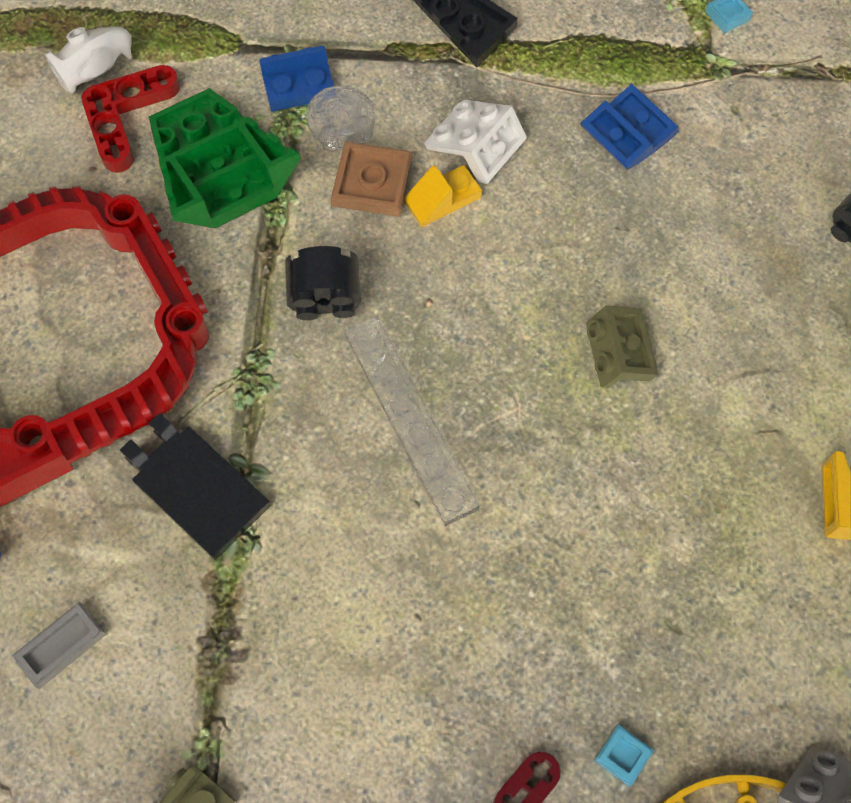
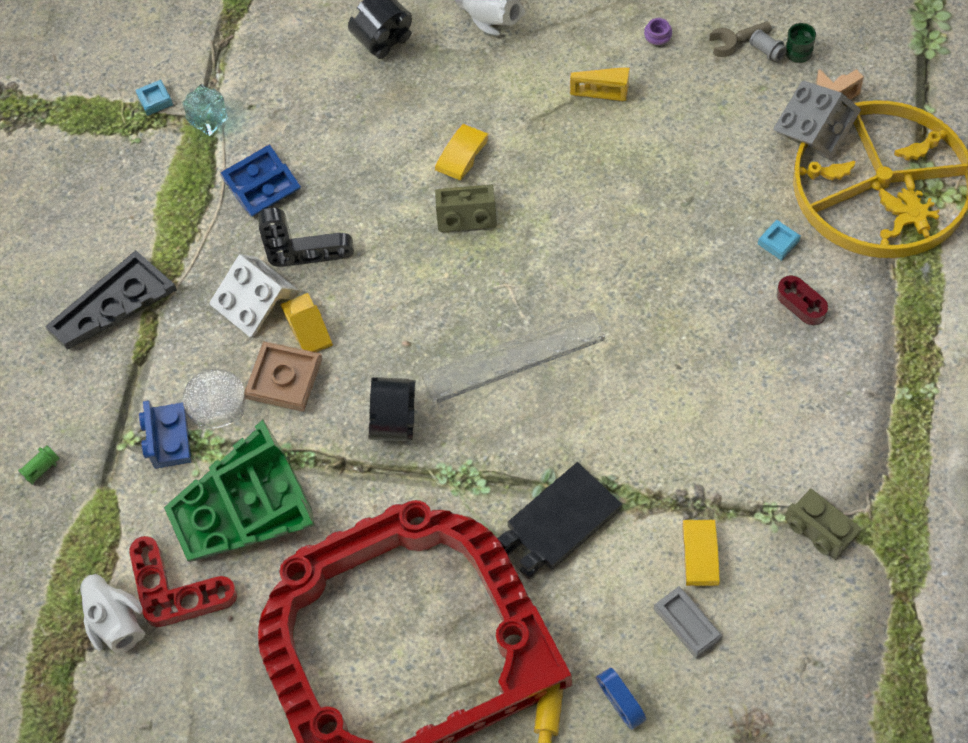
camera: 80 degrees left, 5 degrees down
none -> clear light blue brick [182,84,228,136]
none -> black beam [258,208,354,267]
none -> yellow slope [435,124,489,180]
none -> yellow slope [682,520,720,586]

